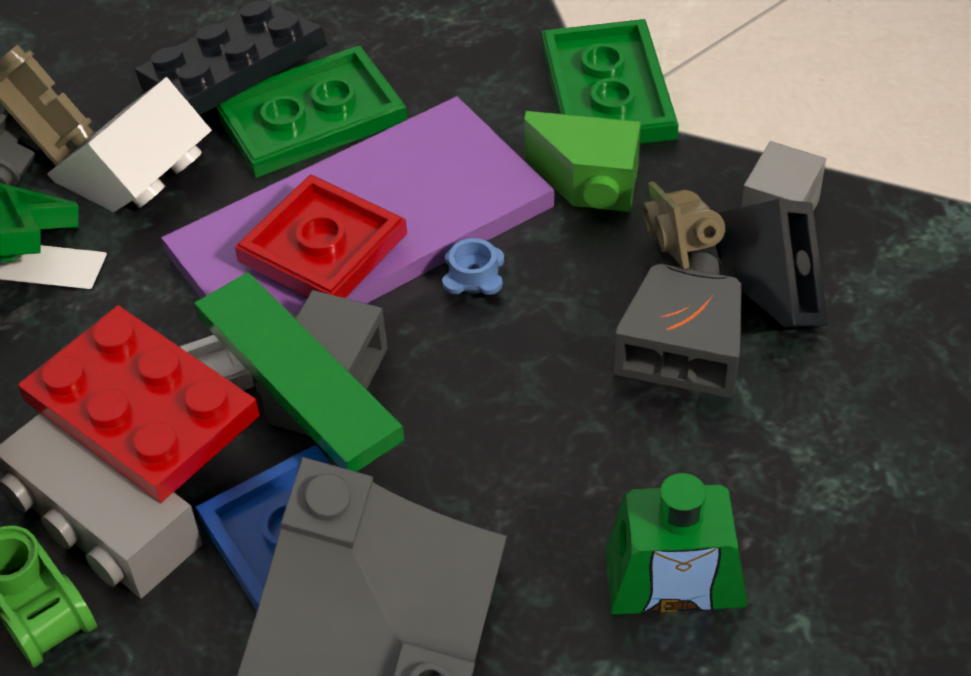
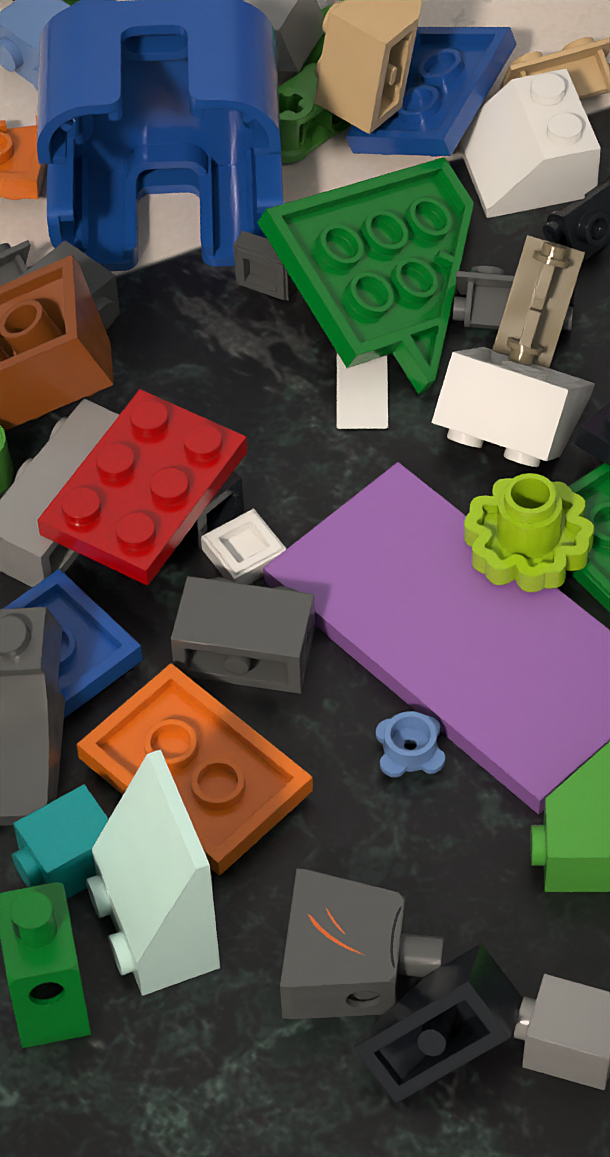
camera: 80 degrees right, 5 degrees up
green tile [194,272,405,472] -> none
red plate [234,174,407,298] -> none
dark tan hinge [643,181,725,269] -> none
none -> teal brick [11,784,109,899]
none -> orange plate [77,663,313,876]
none -> light aqua slope [86,749,220,996]
none -> lime plant [464,473,594,593]

